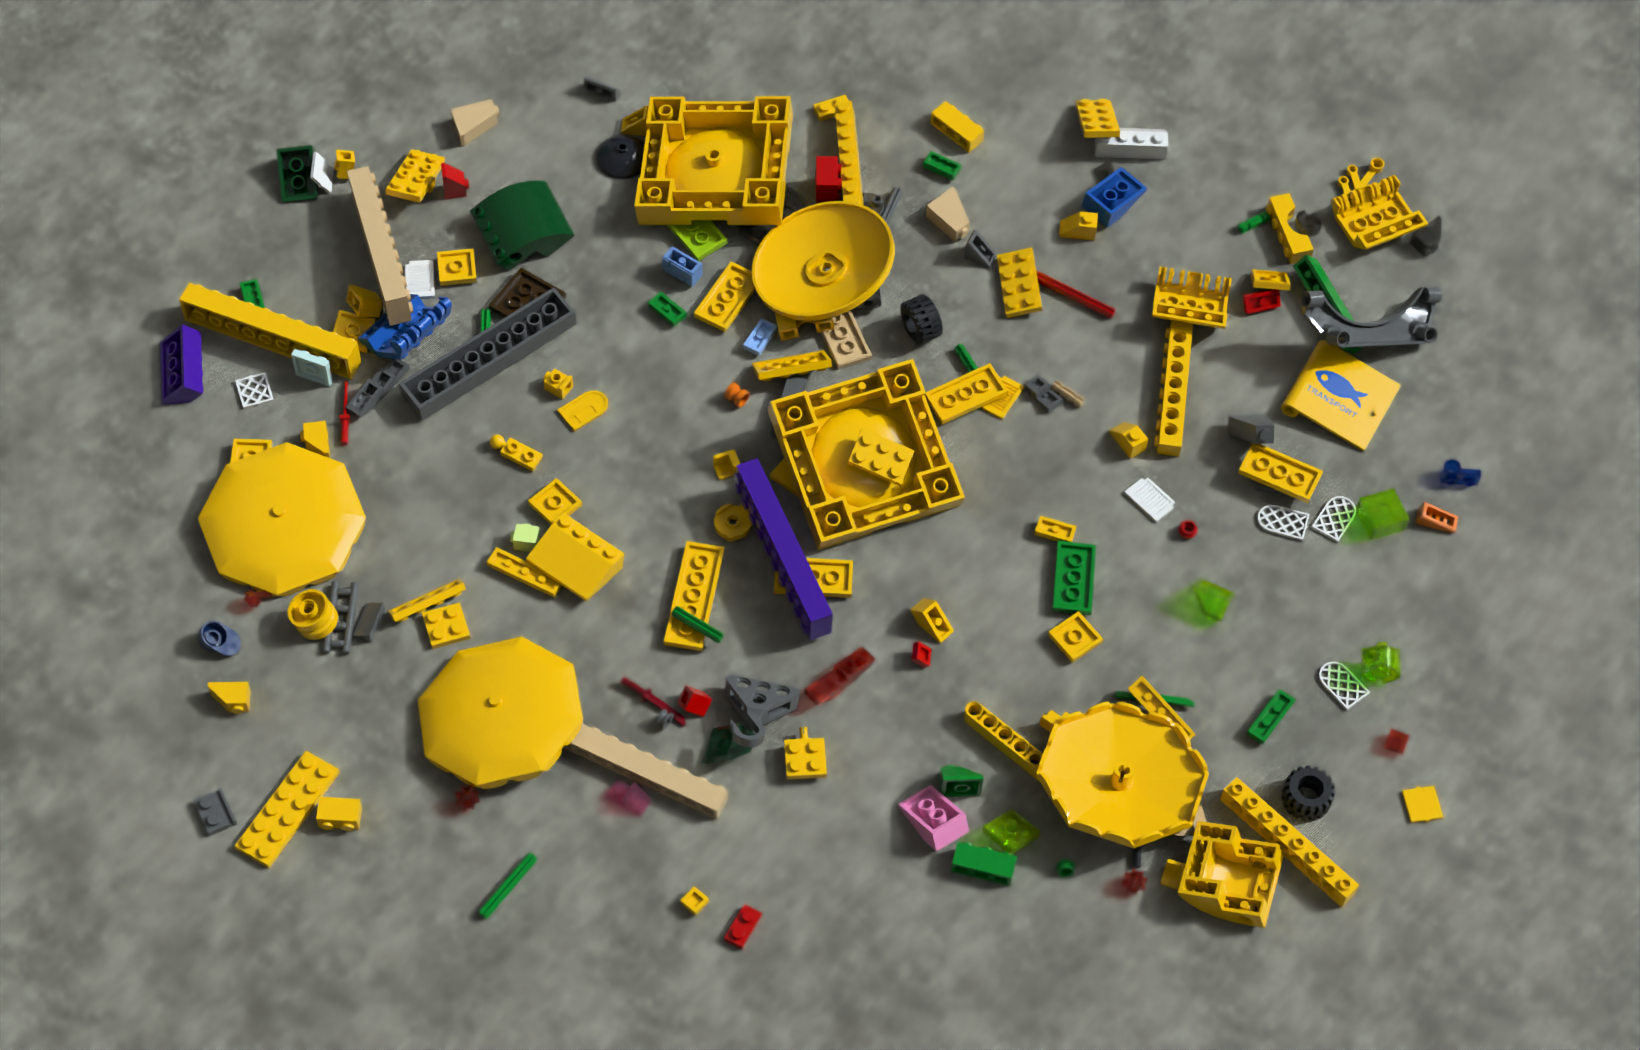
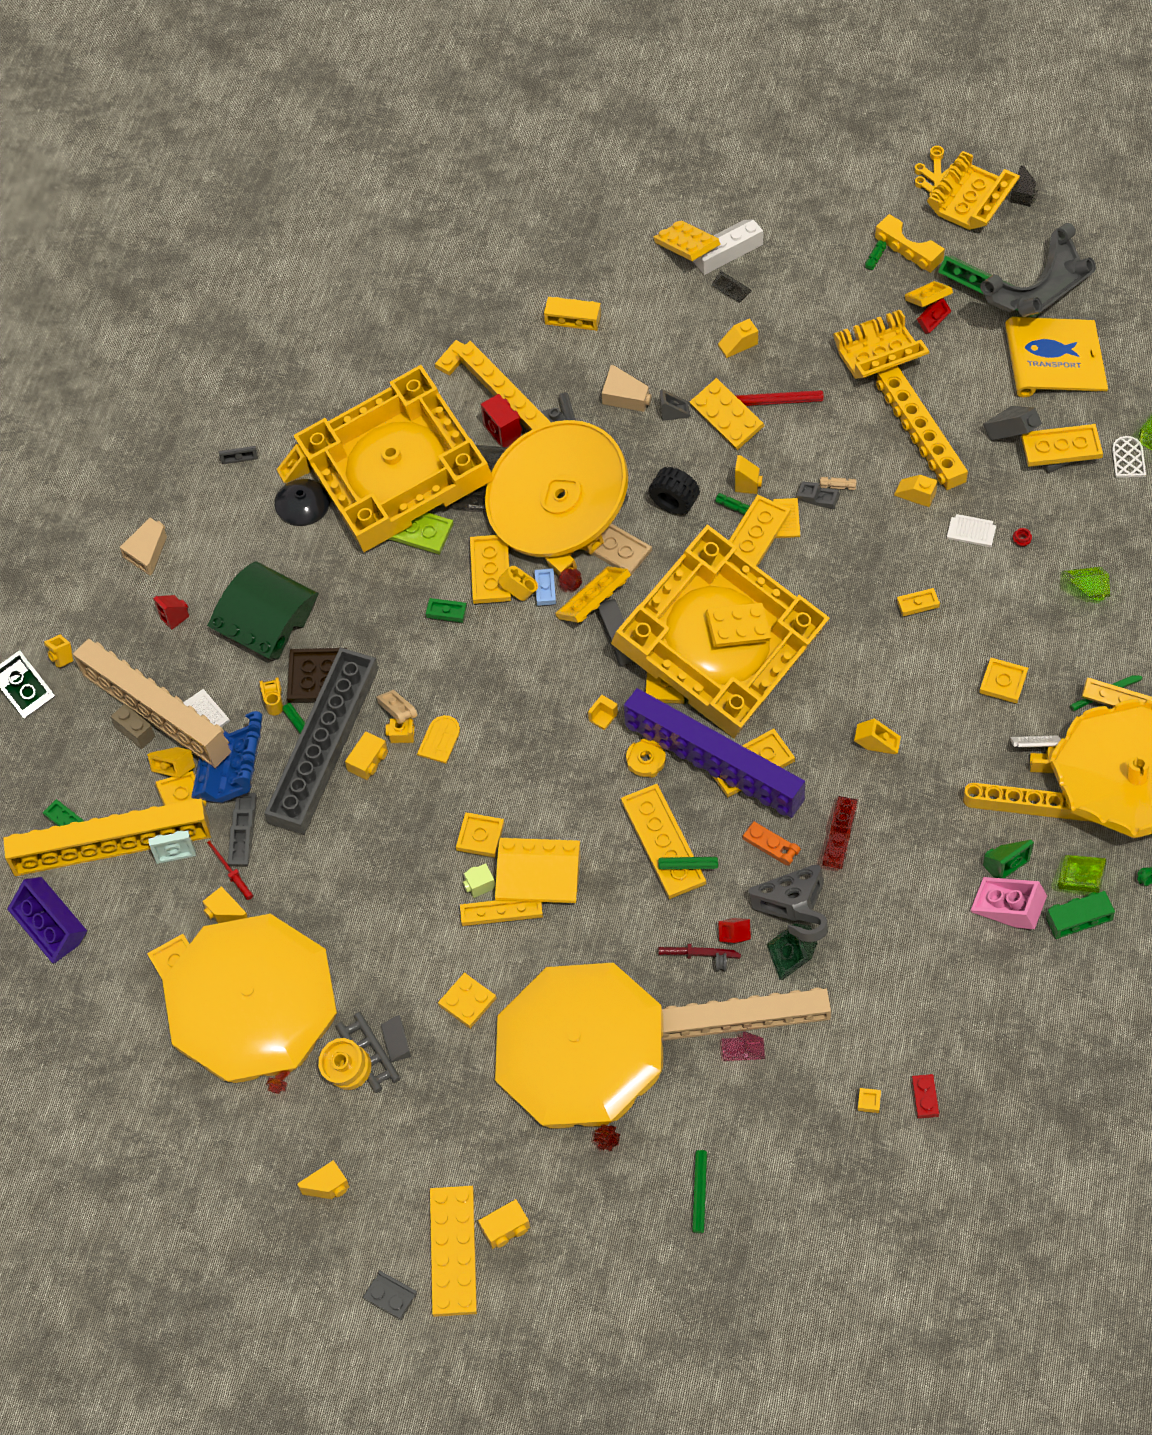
camera: 25 degrees left, 0 degrees up
dark blue cap [197,621,241,656] -> none
white window [235,372,274,409] -> none
white piece [310,152,334,194] -> none
yellow plate [386,149,445,203] -> none
yellow plate [388,579,466,622] -> none
yellow plate [437,249,477,286] -> none
yellow plate [489,434,543,472] -> none
medium blue brick [662,246,703,287] -> none
orange wheel [724,382,750,408] -> none
yellow plate [784,726,827,779] -> none
red plate [911,641,932,668] -> none
green plate [922,151,962,181] -> none
green plate [1052,541,1096,615] -> none
blue slope [1081,167,1147,228] -> none
white window [1257,505,1310,541] -> none
clear smoke hair [1295,210,1322,237] -> none
none -> dark tan brick [111,704,156,749]
none -> yellow piece [259,677,283,716]
none -> yellow brick [345,731,388,780]
none -> tan plate [376,690,417,724]
none -> yellow beam [498,566,538,601]
none -> clear red gear [559,568,582,591]
none -> yellow slope [735,455,763,494]
none -> orange plate [743,821,801,866]
none -> white window [1010,735,1061,747]

